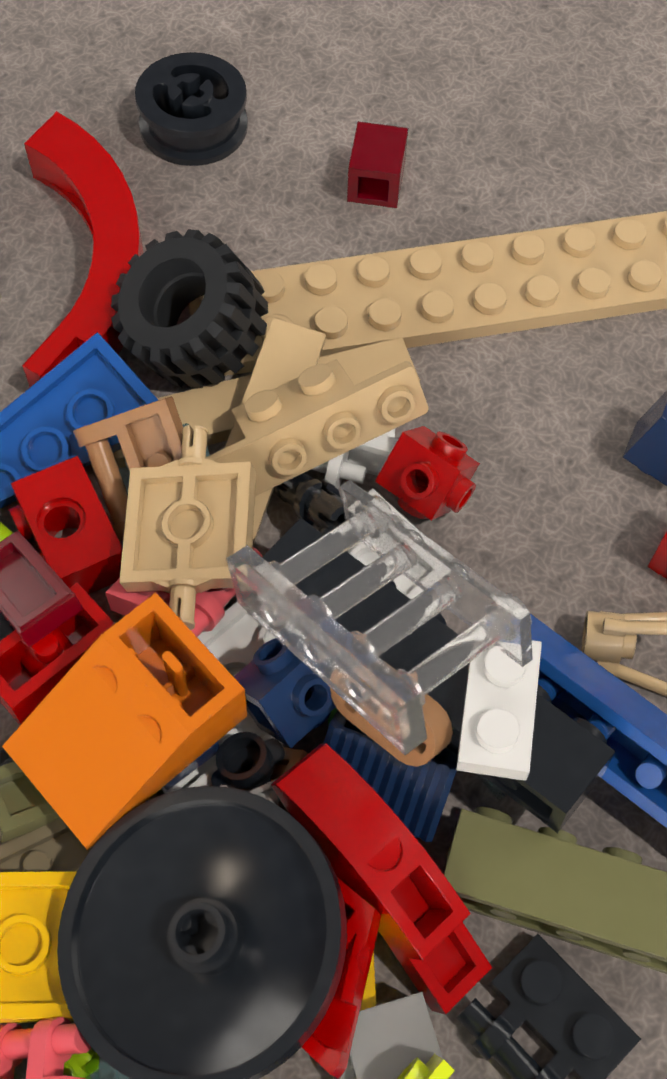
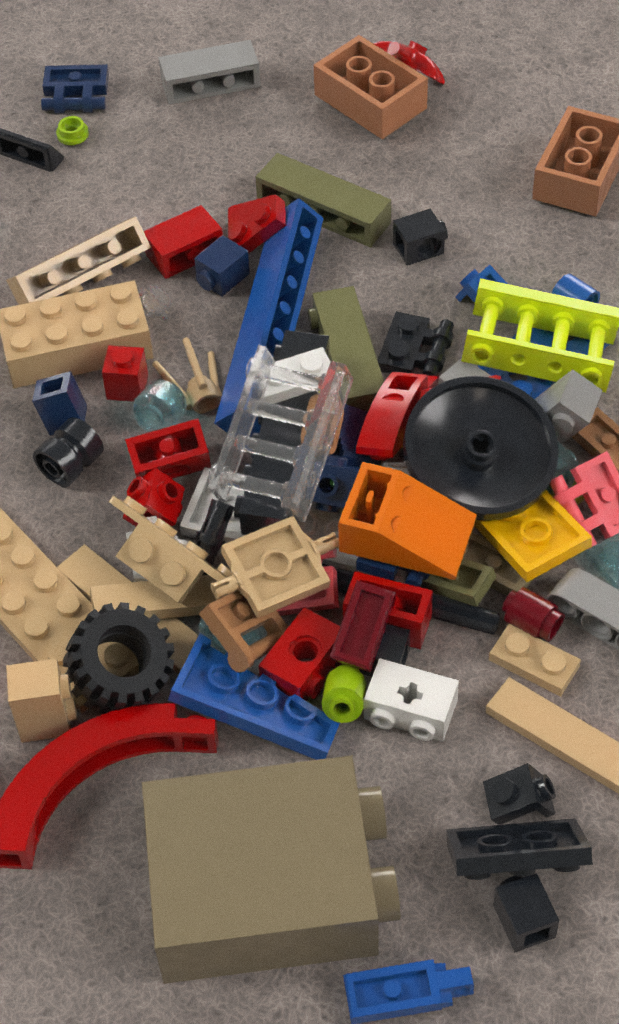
camera: 115 degrees left, 10 degrees down
none -> tan brick [6,658,77,743]
none -> black wheel [33,417,104,488]
none -> red brick [125,418,212,479]
none -> clear light blue head [132,379,187,432]

